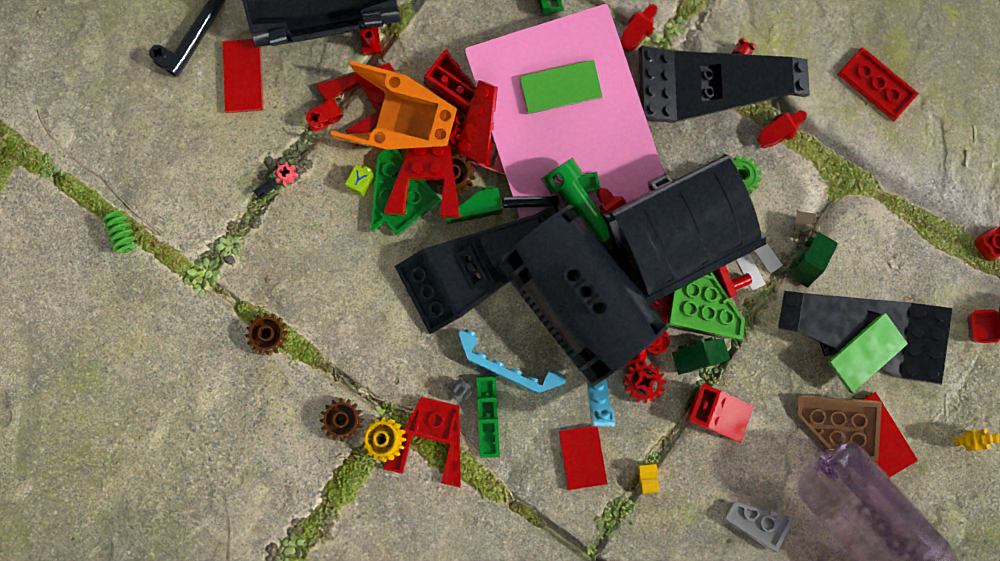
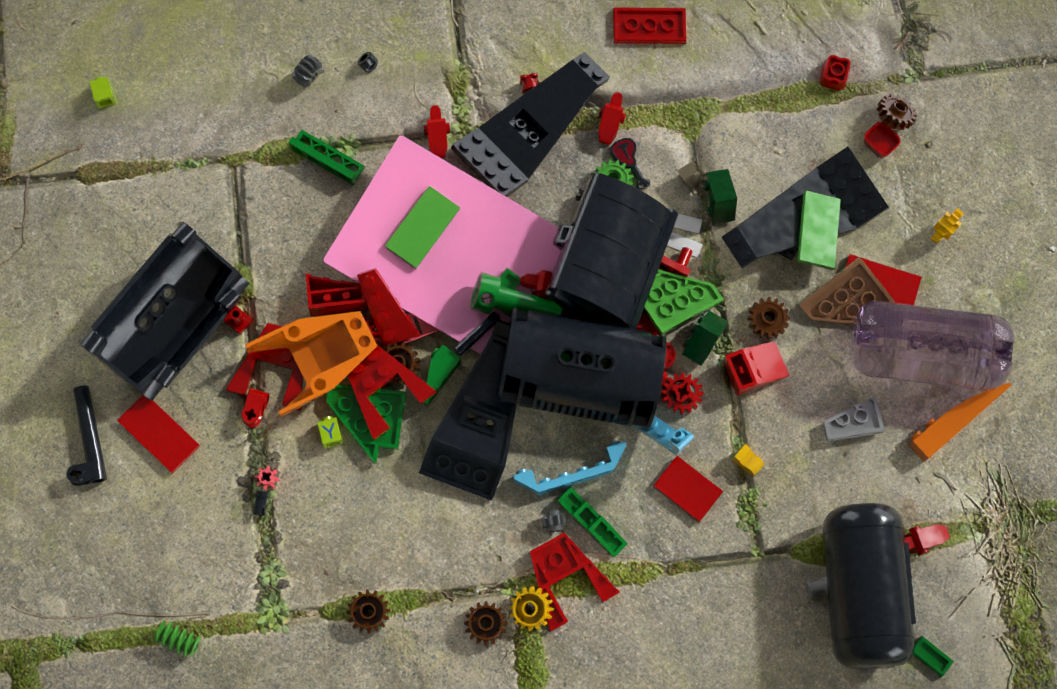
camera: 45 degrees left, 5 degrees down
none -> black piece [610,138,650,189]
none -> reddish brown gear [747,297,790,340]

